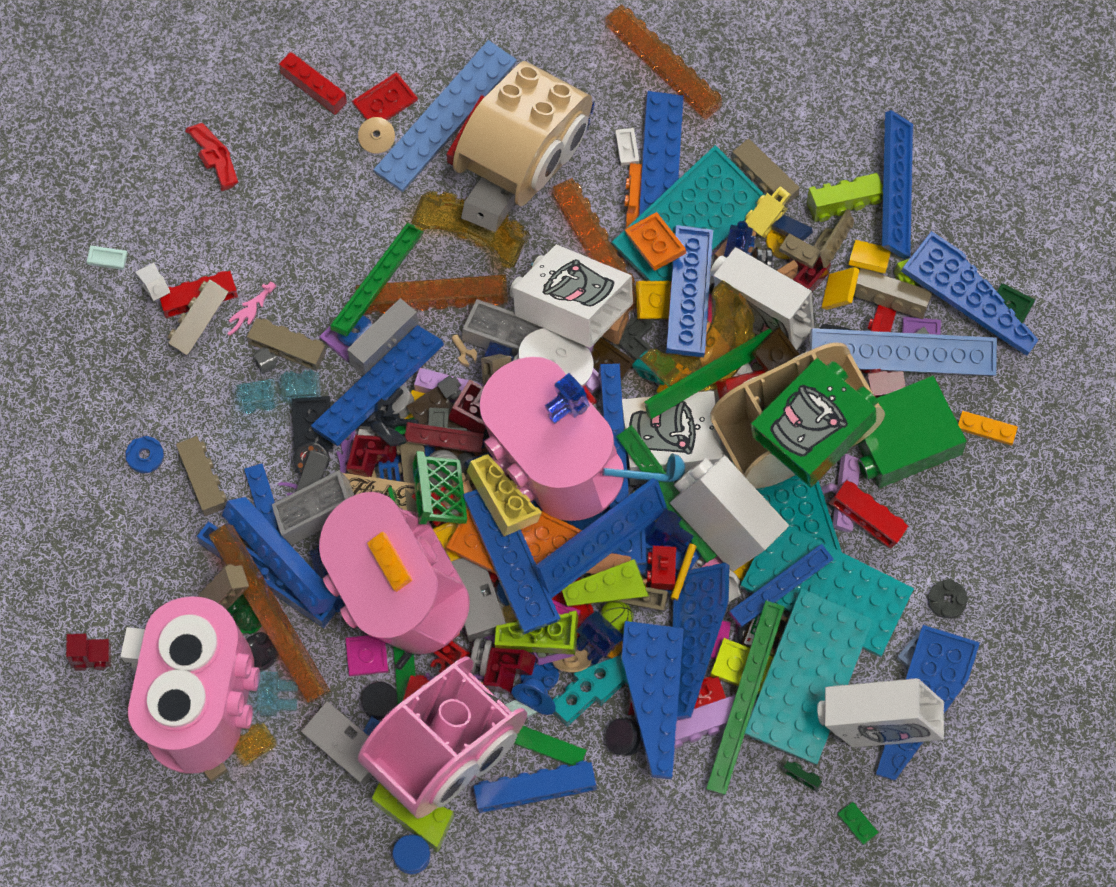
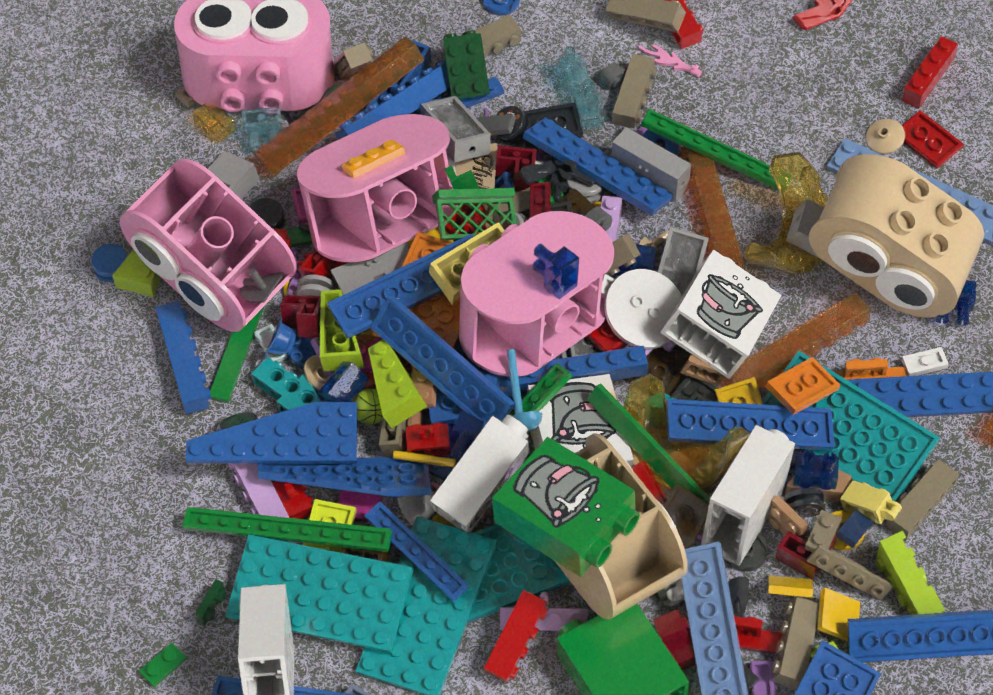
camera: 85 degrees right, 10 degrees down
none -> dark green bracket [439,30,490,99]

